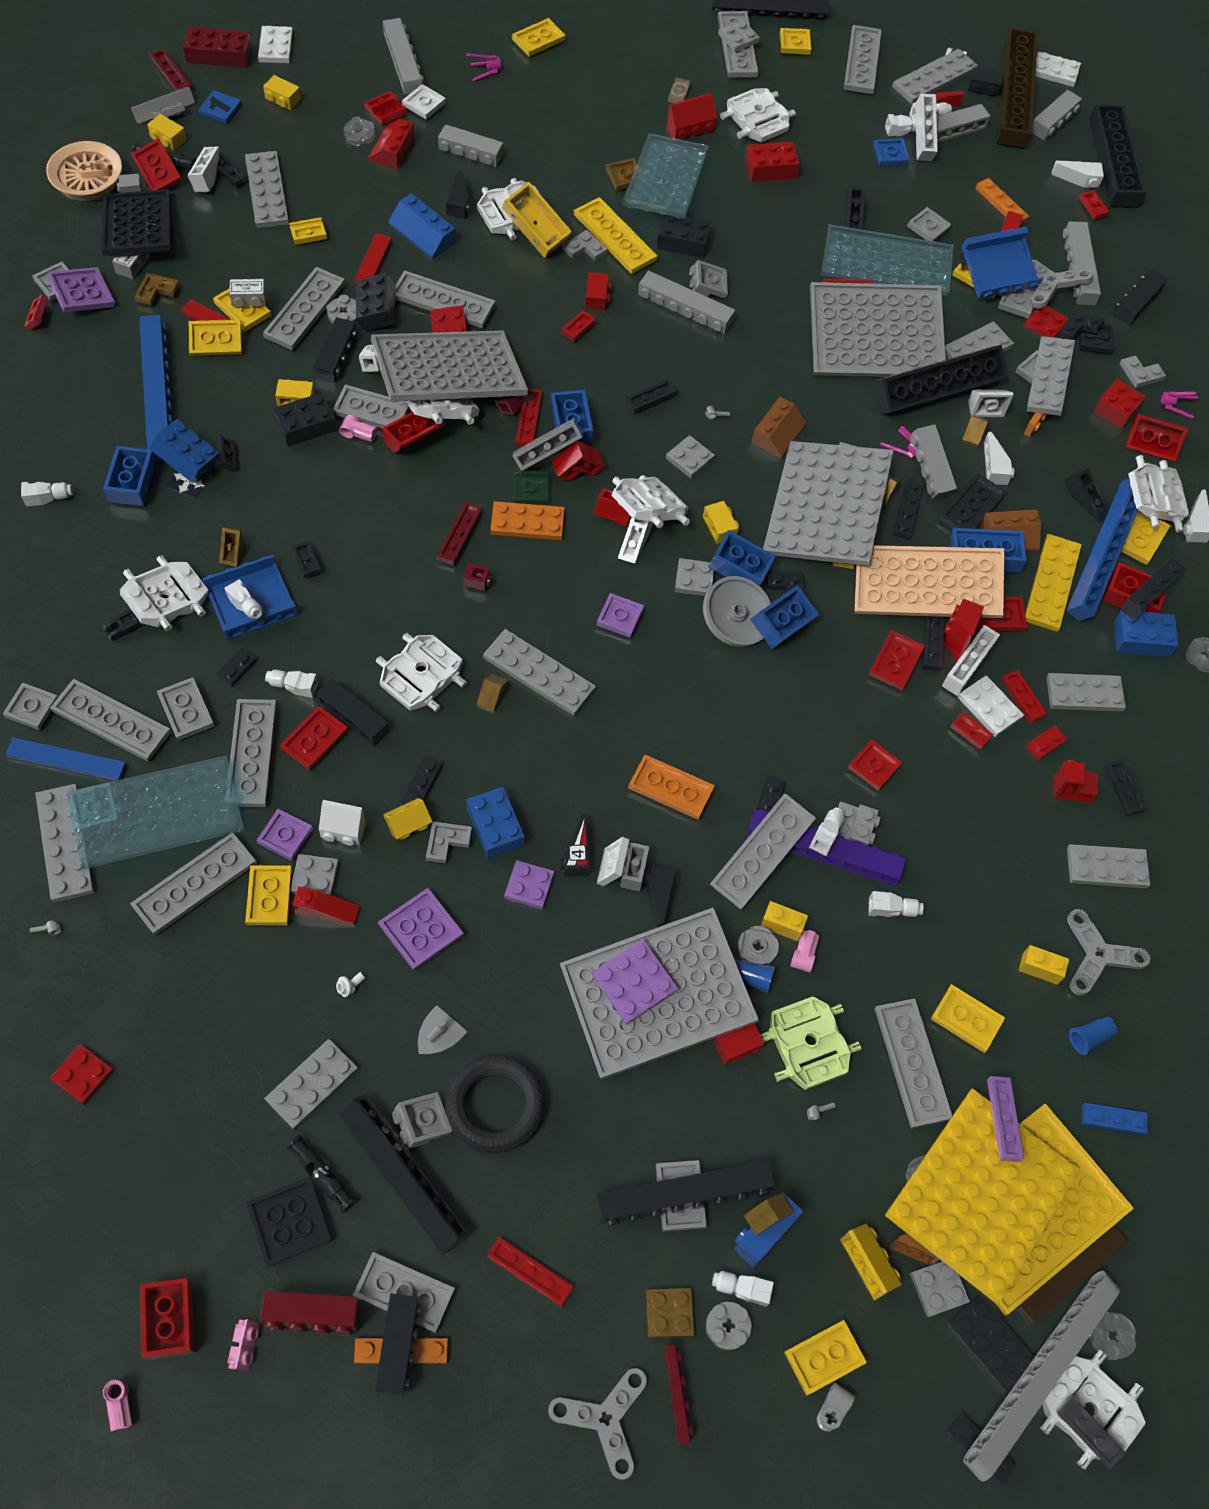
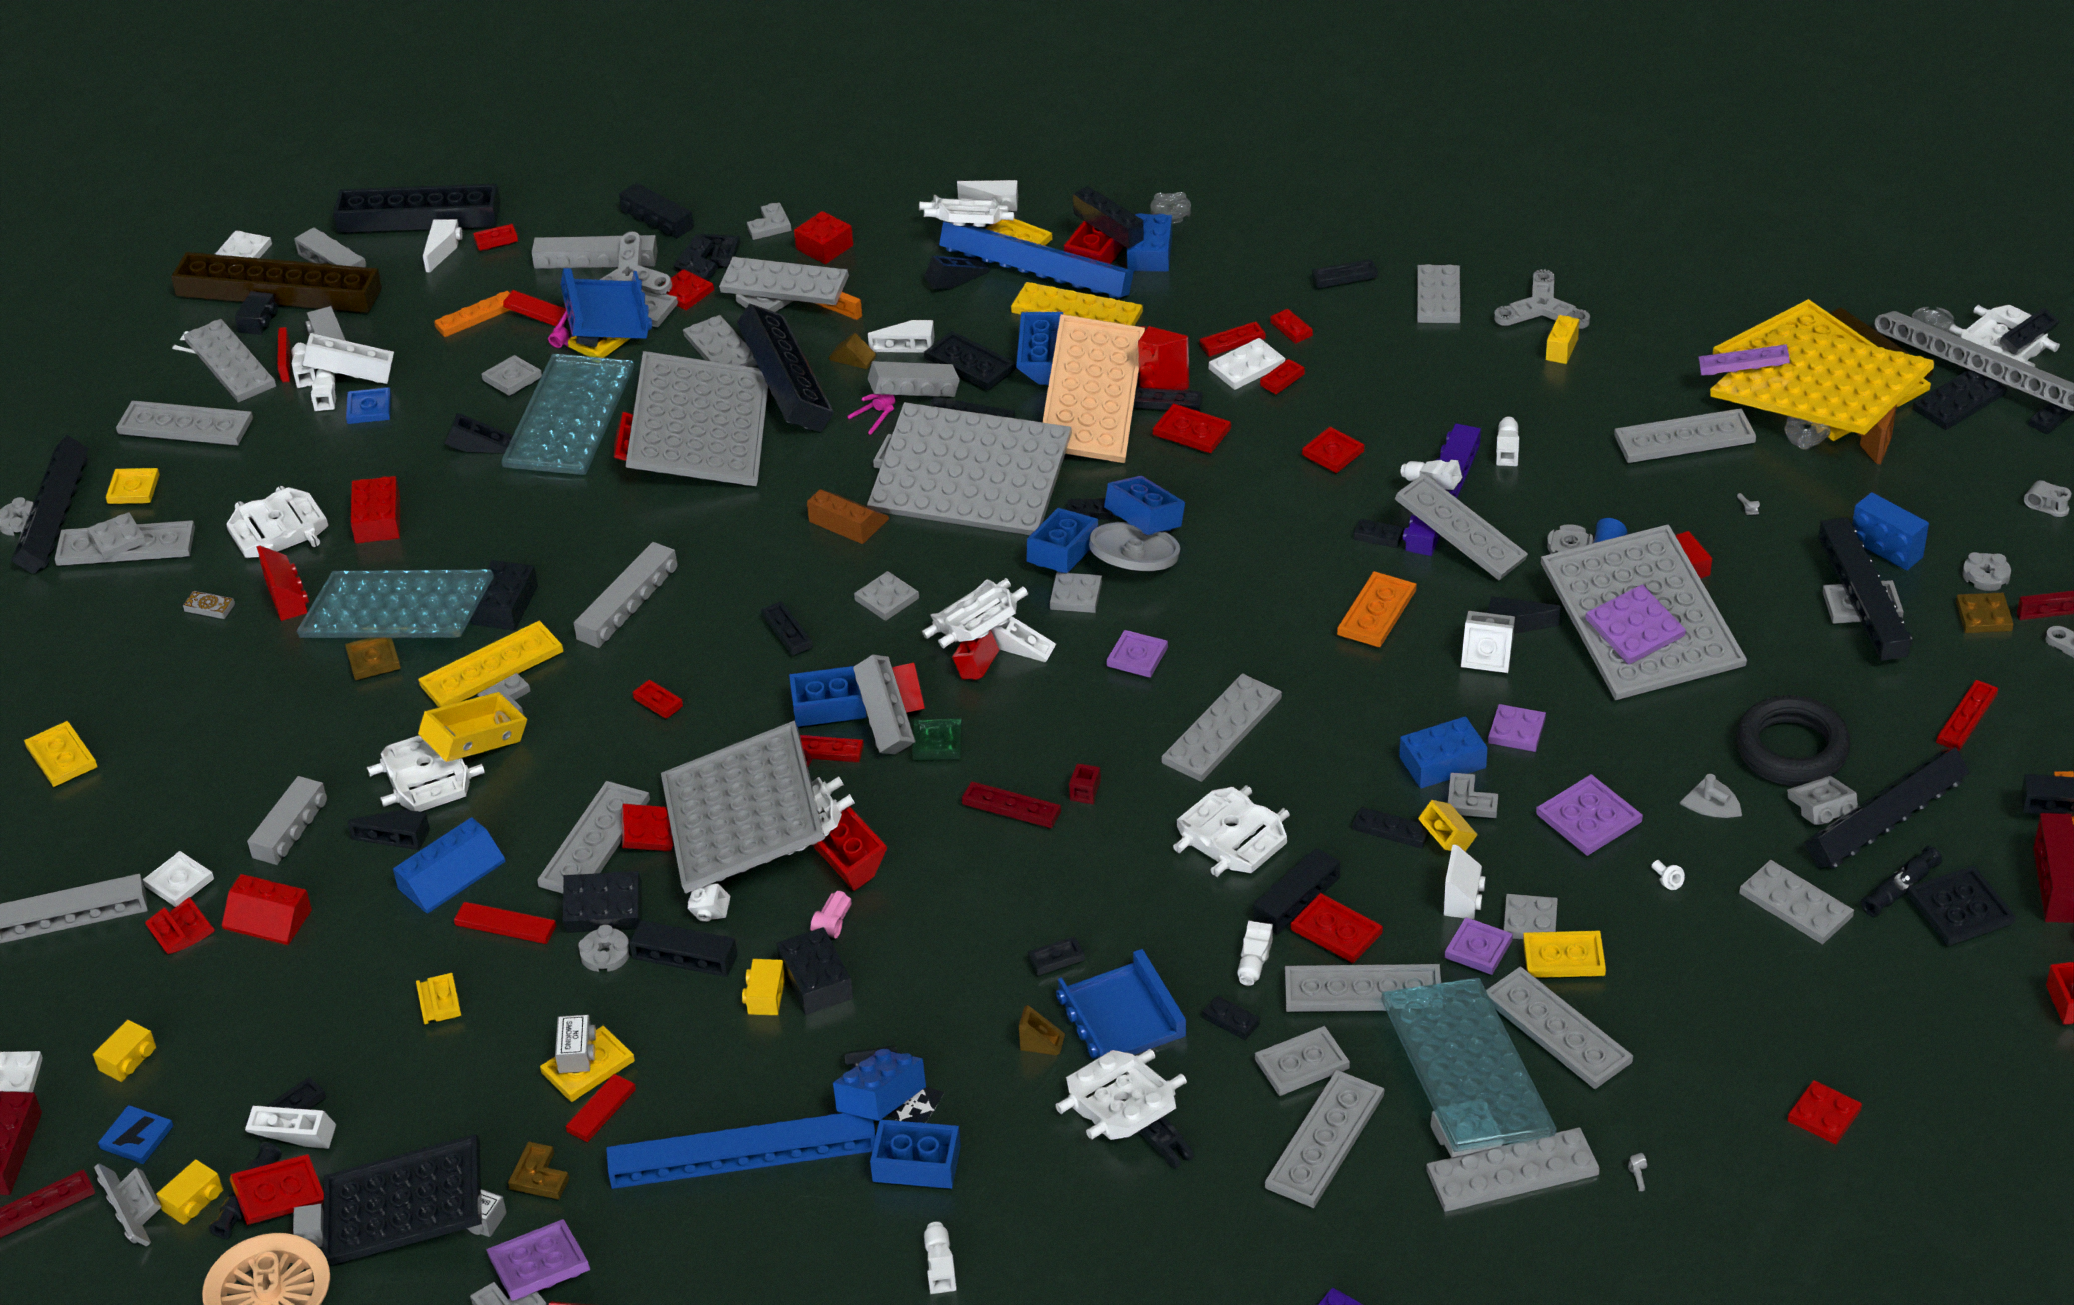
camera: 80 degrees left, 20 degrees down
light grey plate [3,683,58,730] -> none
blue tile [6,737,126,782] -> none
yellow plate [189,320,242,356] -> none
white piece [224,579,262,619] -> none
light grey plate [245,151,289,228] -> none
light grey plate [263,267,345,350] -> none
red slope [293,886,360,926] -> none
light grey plate [333,385,410,428] -> none
clear plate [344,117,375,146] -> none
light grey plate [353,1252,455,1333] -> none
dark pink plant [467,53,501,81] -> none
pearl gold slope [477,673,509,712] -> none
orange plate [490,501,564,540] -> none
slope [560,814,589,877] -> none
red brick [585,272,611,311] -> none
light grey plate [689,260,728,298] -> none
yellow brick [703,501,739,544] -> none
light grey hand [705,406,730,420] -> none
white piece [712,1271,773,1307] -> none
pearl gold slope [744,1193,794,1236] -> none
yellowish green piece [760,997,861,1090] -> none
yellow brick [761,901,808,941] -> none
yellow plate [784,1320,867,1396] -> none
bright pink piece [790,930,819,973] -> none
light grey plate [838,802,881,846] -> none
yellow slope [840,1224,901,1301] -> none
light grey plate [910,1261,970,1318] -> none
yellow plate [931,984,1005,1053] -> none
white brick [942,625,1000,696] -> none
white slope [968,390,1013,417] -> none
dark orange slope [981,510,1041,551] -> none
light grey plate [1046,673,1126,711] -> none
red brick [1054,760,1098,803] -> none
blue plant [1069,1017,1118,1055] -> none
blue plate [1082,1103,1147,1136] -> none
red slope [1125,413,1188,462] -> none
dark pink plant [1161,391,1199,419] -> none

